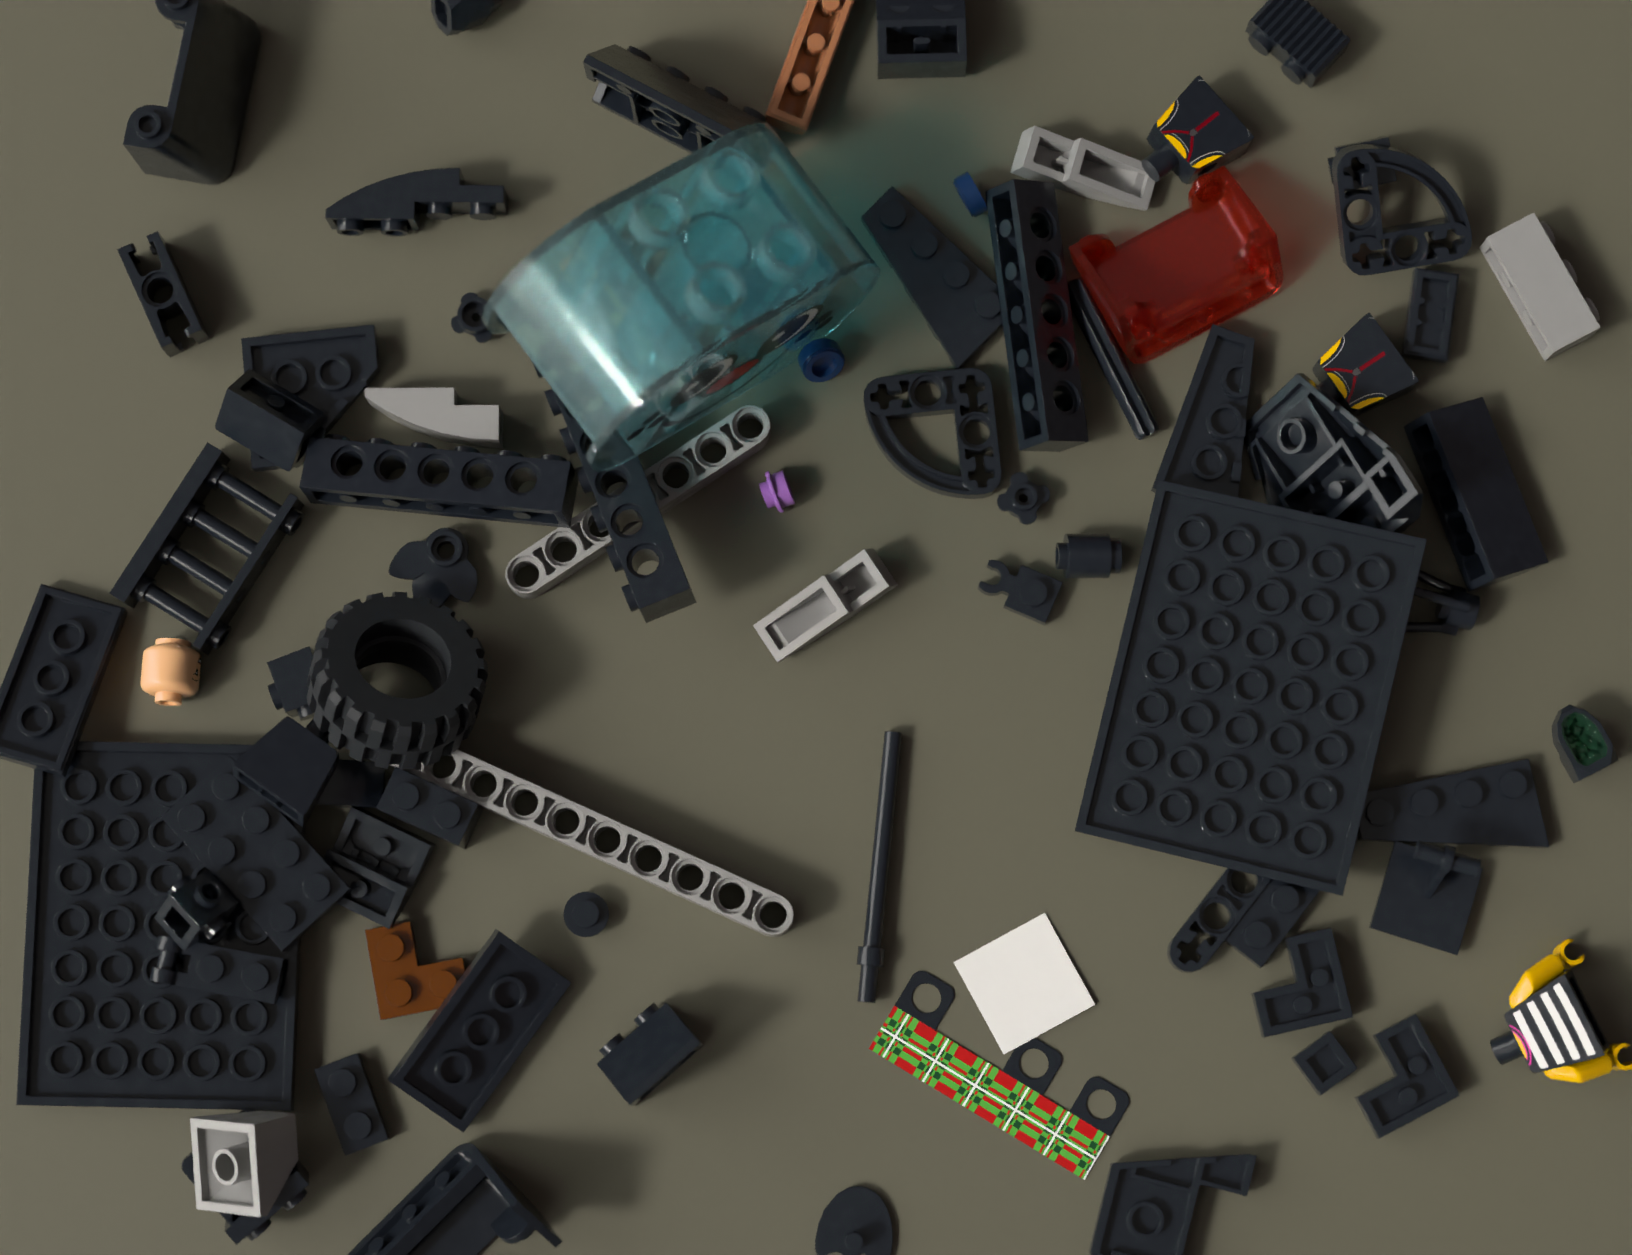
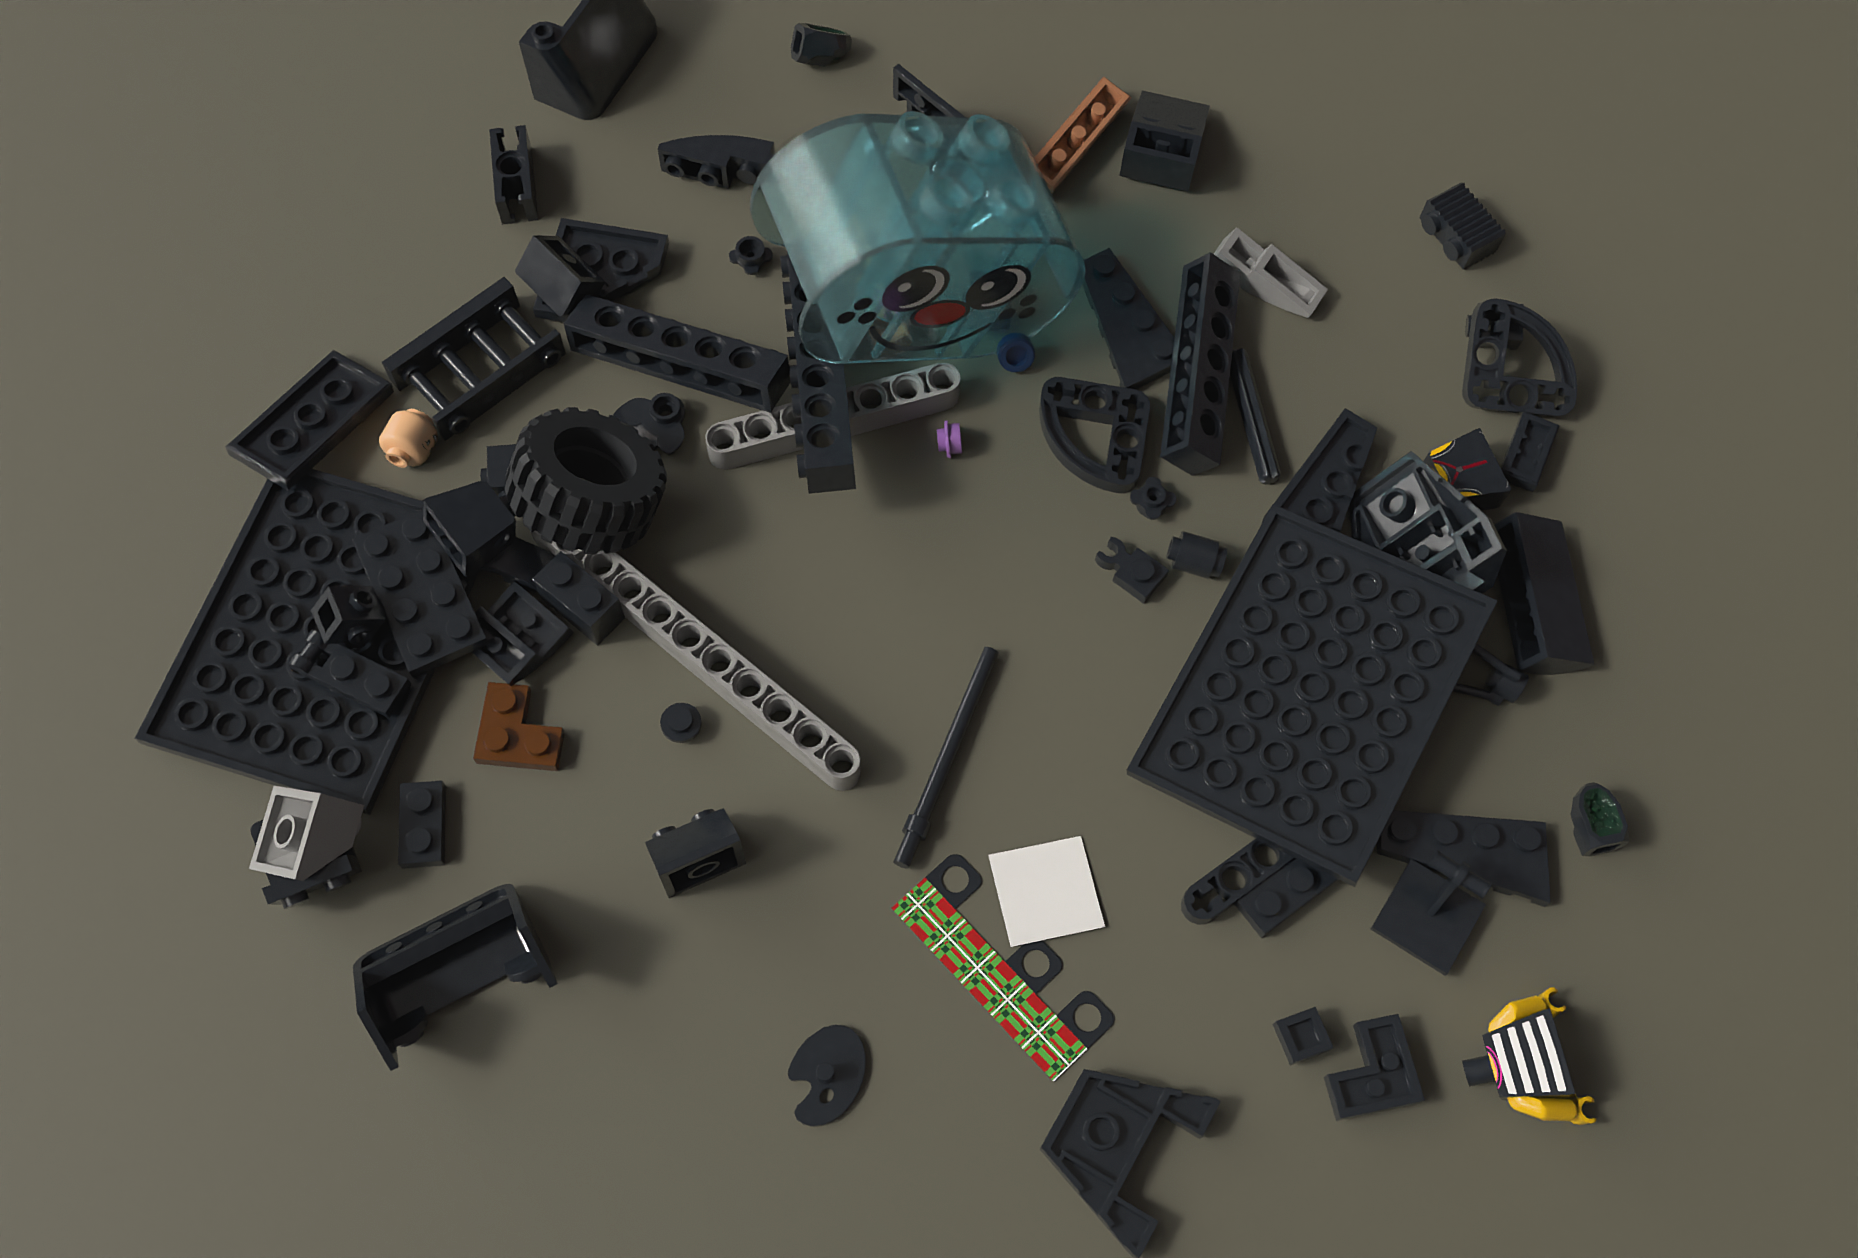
camera: 10 degrees right, 15 degrees down
light grey slope [365,387,503,449] -> none
black plate [387,929,571,1133] -> none
light grey slope [753,548,898,663] -> none
dark blue tile [953,172,988,218] -> none
clear red windscreen [1069,166,1284,364] -> none
black torso [1142,75,1254,184] -> none
black plate [1251,928,1353,1038] -> none
light grey brick [1479,212,1601,361] -> none

